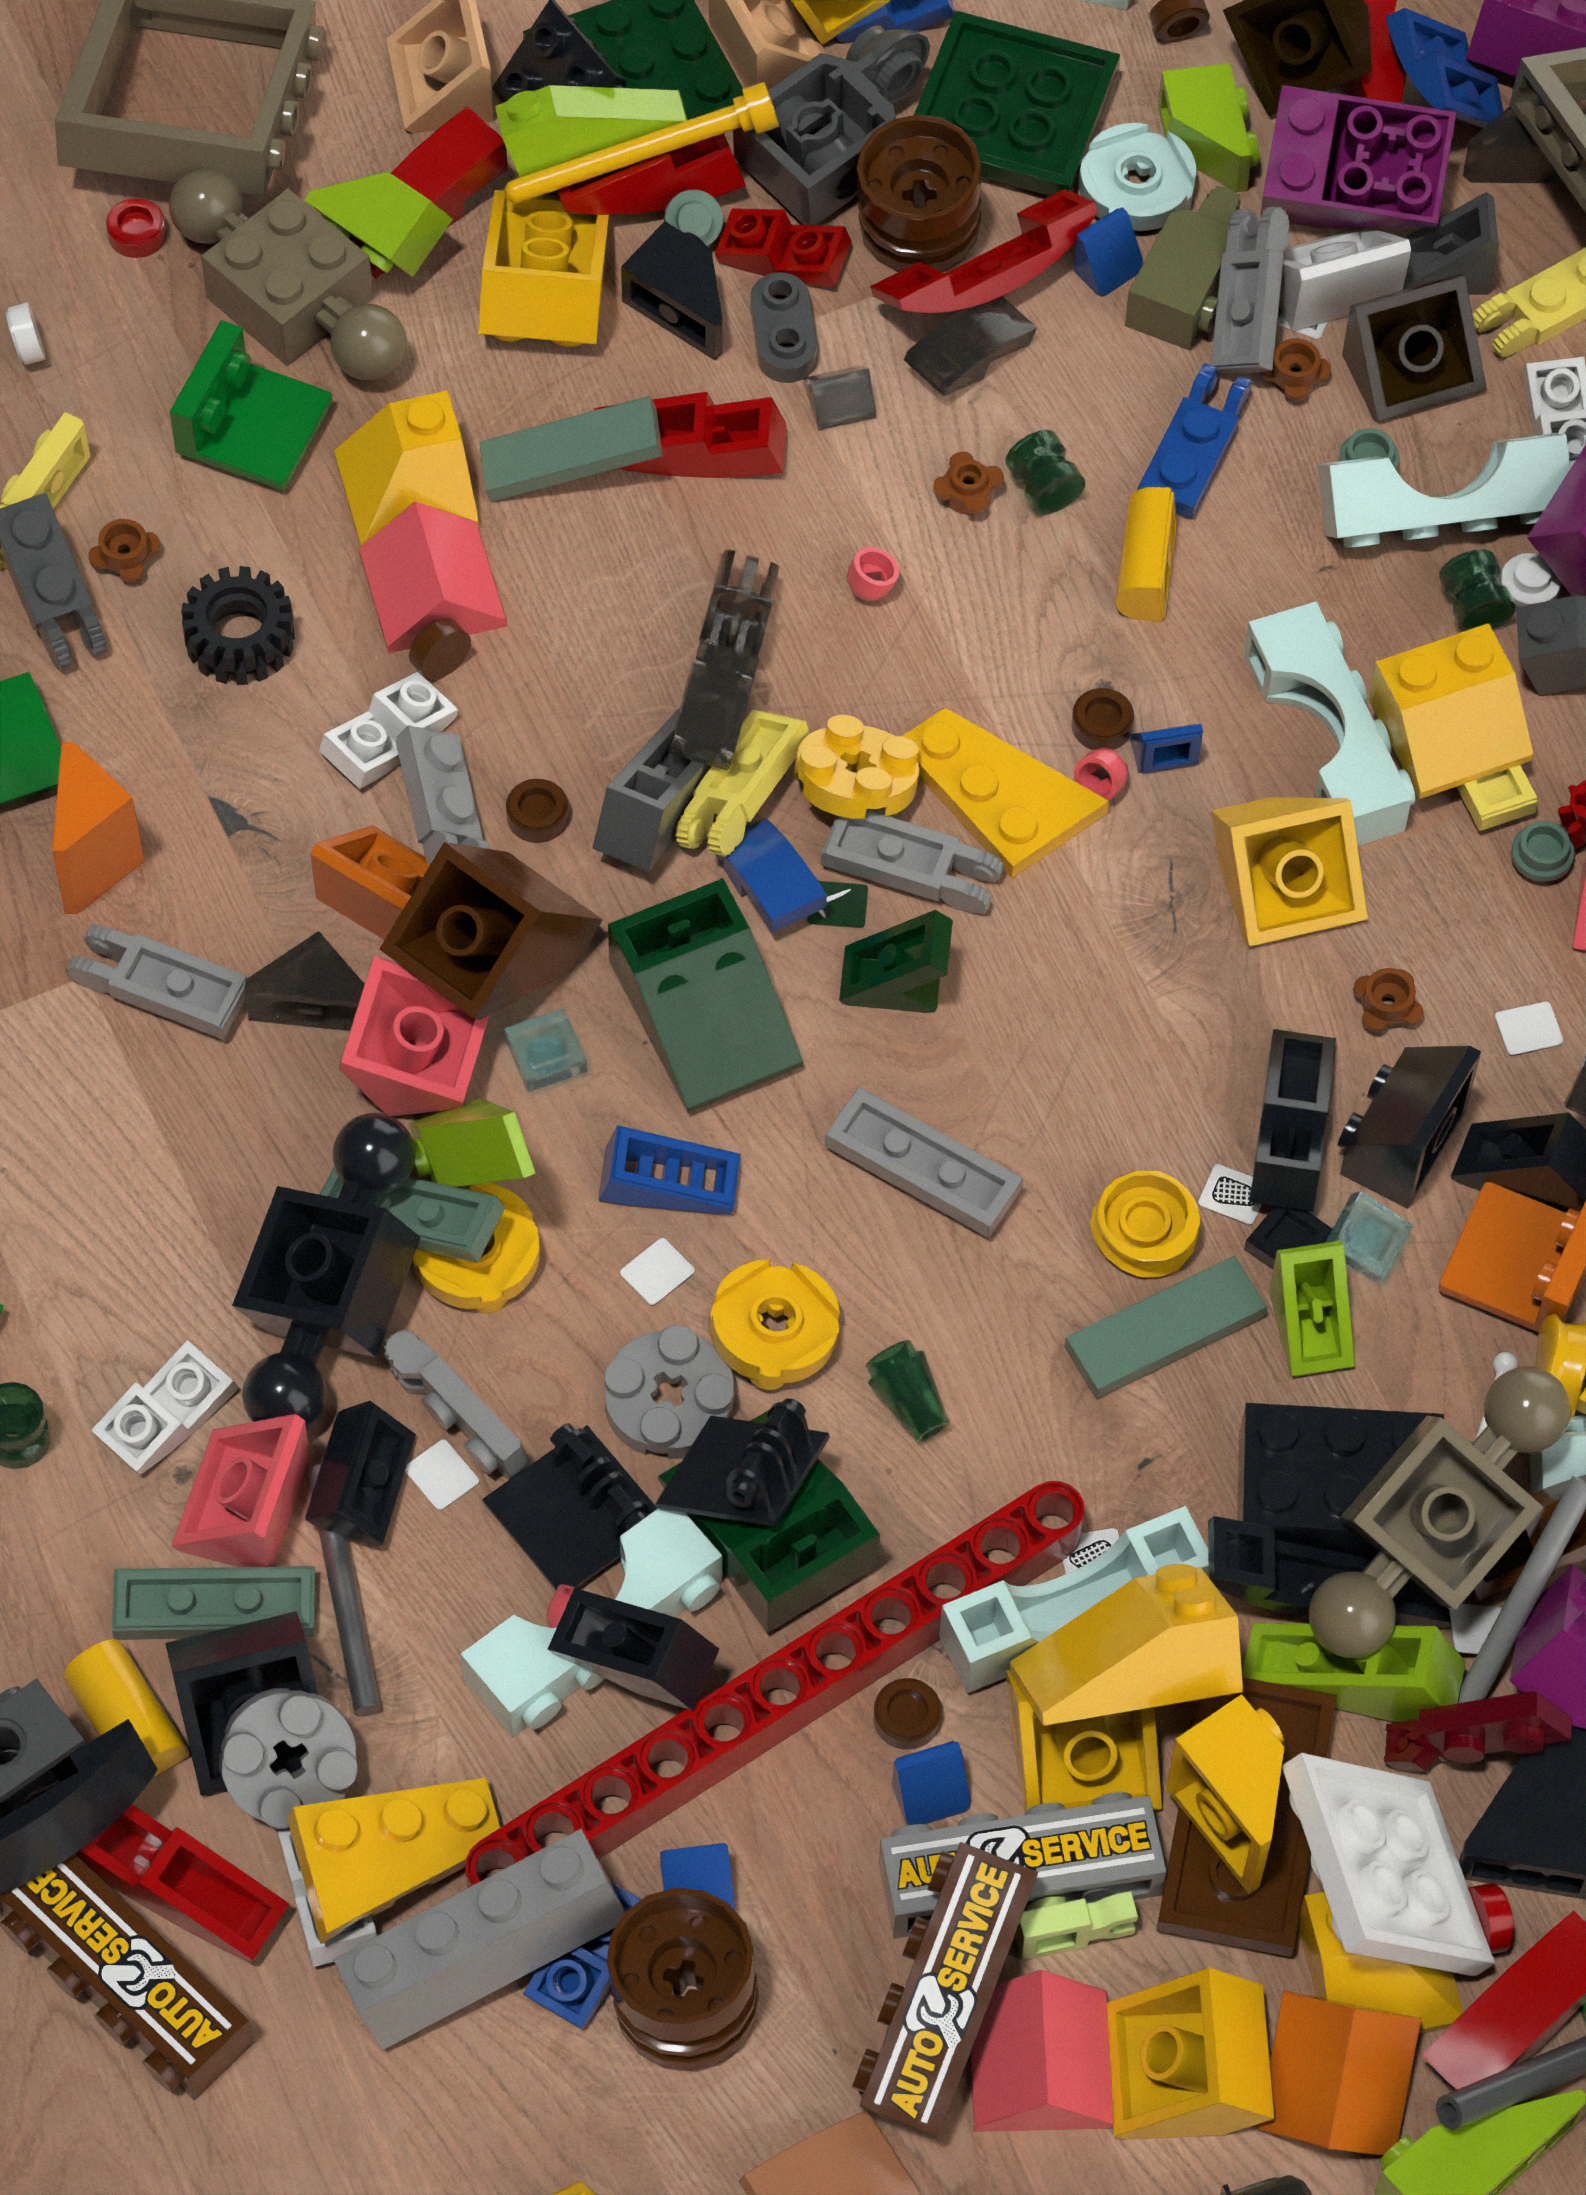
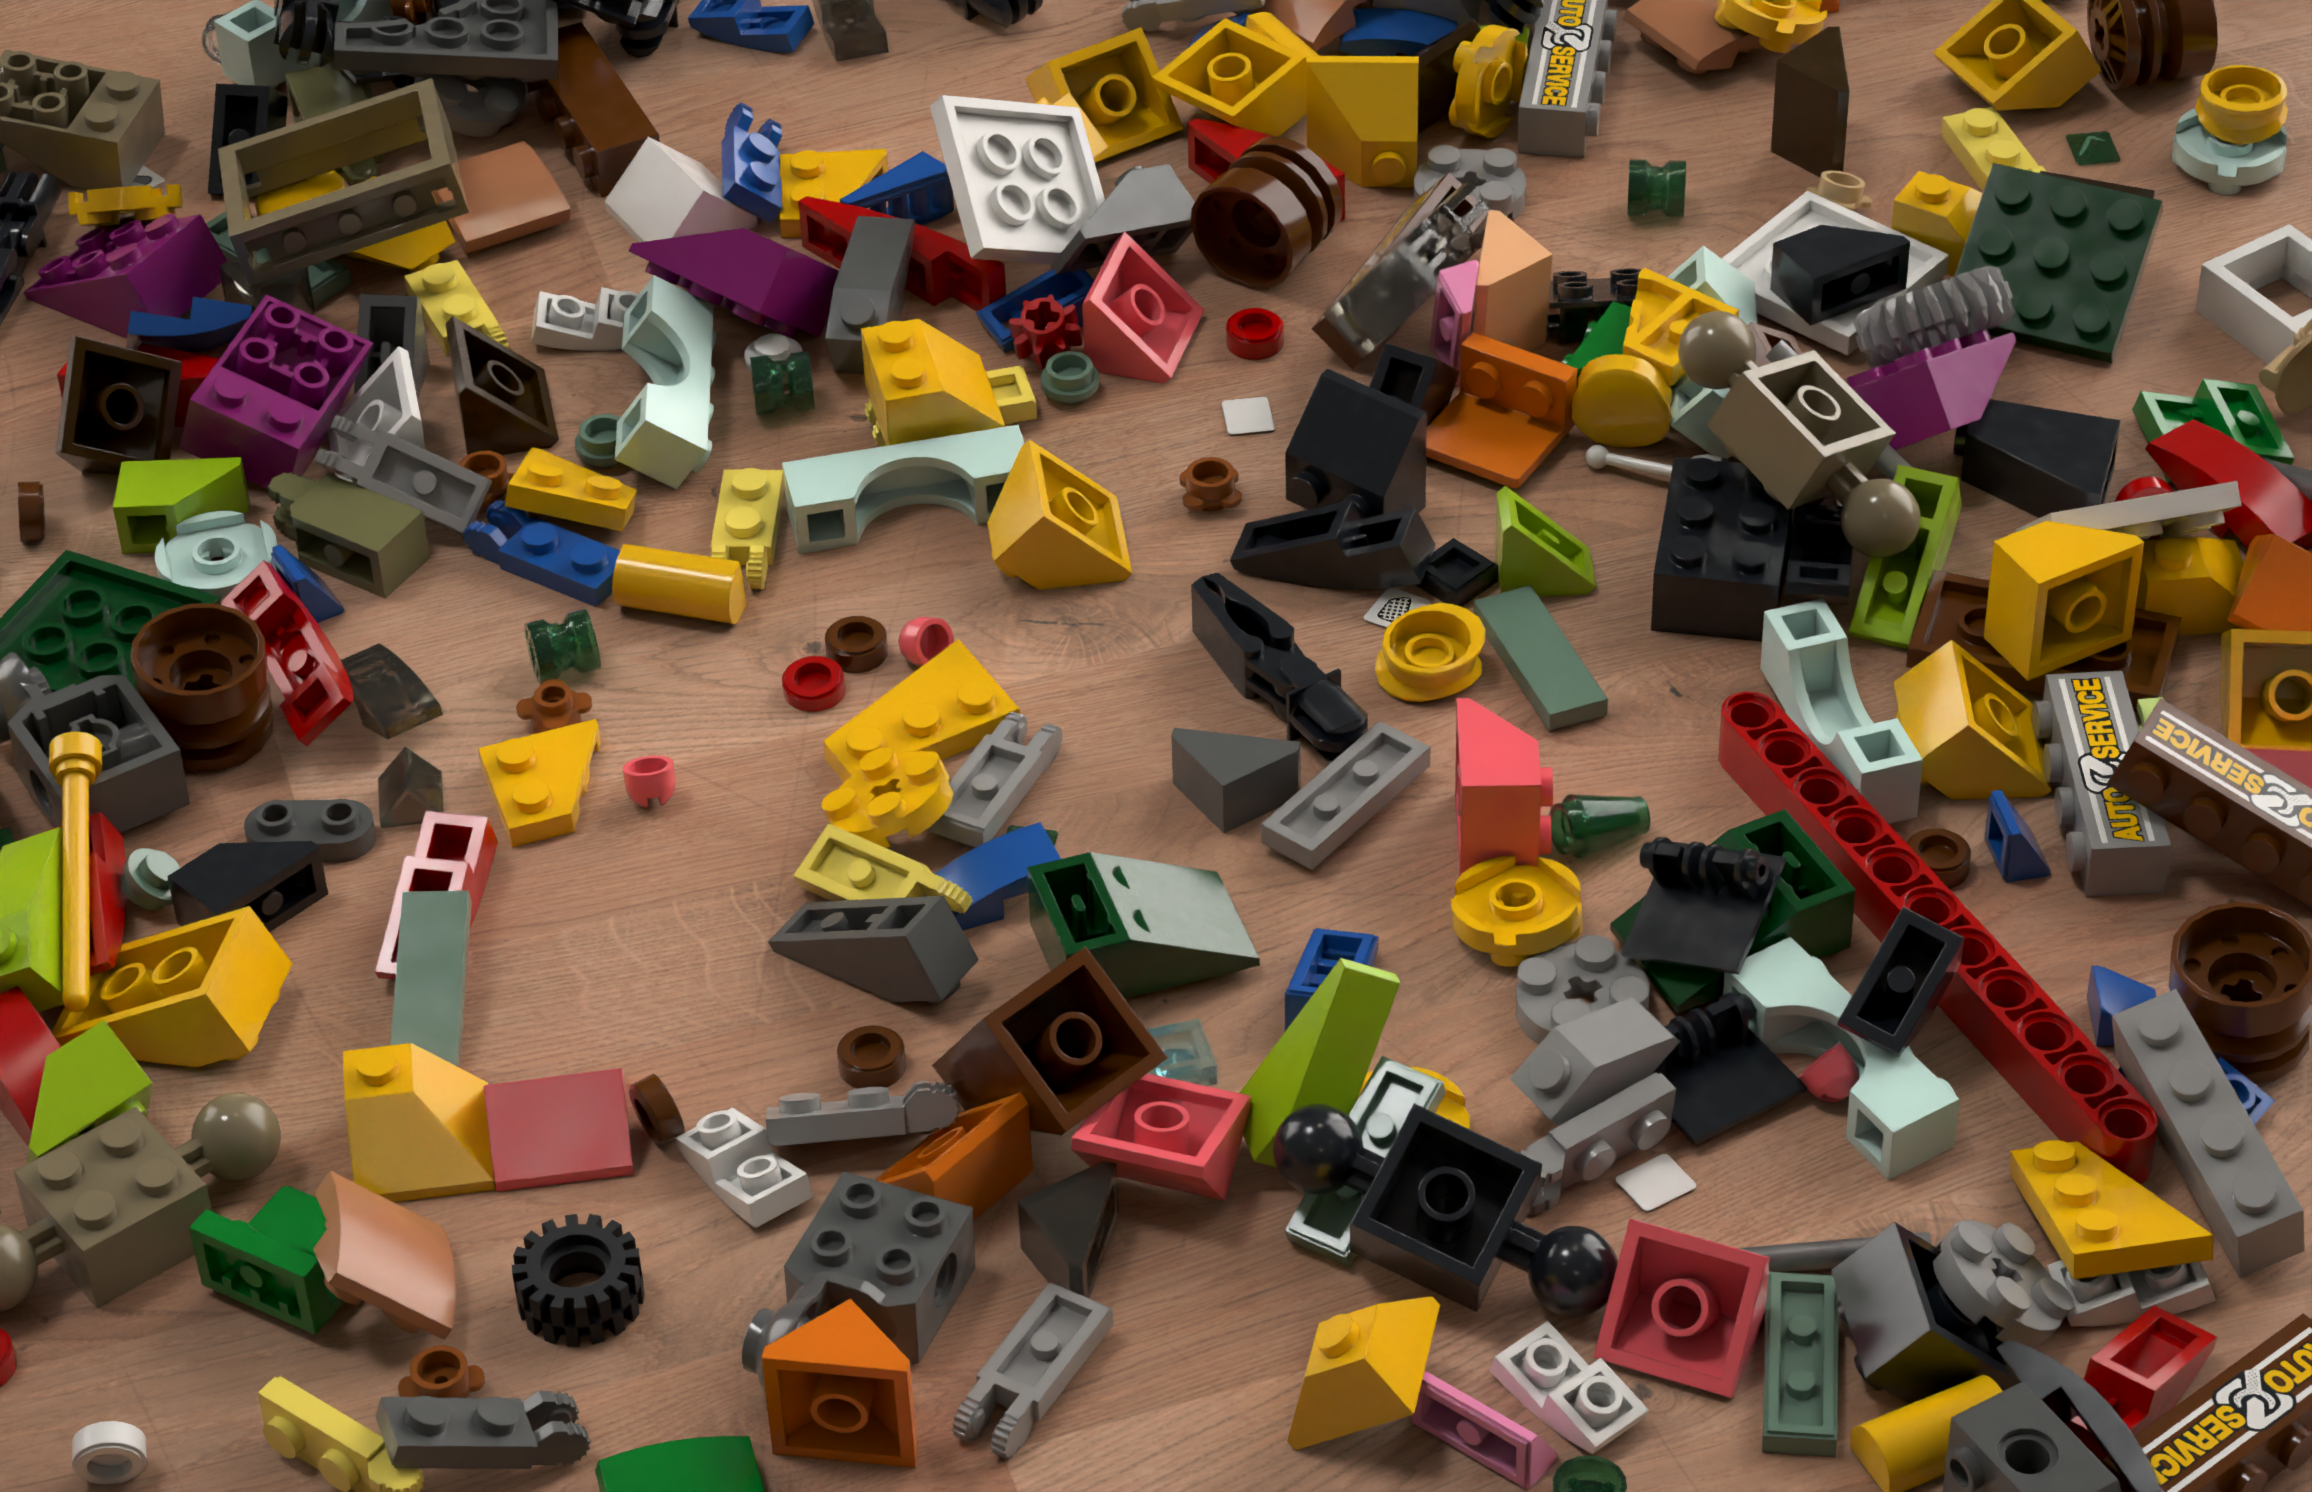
camera: 80 degrees left, 20 degrees down
black slope [305,1401,416,1547] -> none
white sticker [620,1238,695,1305] -> none
clear smoke arm [668,550,779,771] -> none
red slope [715,208,852,287] -> none
dark green slope [839,910,953,1013] -> none
yellow slope [1010,1564,1243,1726] -> none
blue slope [1130,724,1203,773] -> none
clear light blue plate [1325,1191,1413,1282] -> none
dark red hinge [1384,1691,1572,1771] -> none
none -> nougat slope [313,1171,456,1340]
none -> yellow wing [478,719,601,848]
none -> yellow wing [505,447,637,532]
none -> light yellow hinge [711,468,785,589]
none -> dark grey brick [742,1171,975,1392]
none -> red tile [782,656,846,712]
none -> dark grey slope [1171,728,1301,833]
none -> black arm [1191,573,1368,763]
none -> yellow slope [1287,1296,1440,1450]
none -> bright pink slope [1411,1371,1558,1490]
none -> coral slope [1455,698,1553,876]
none -> light grey slope [1510,997,1680,1126]

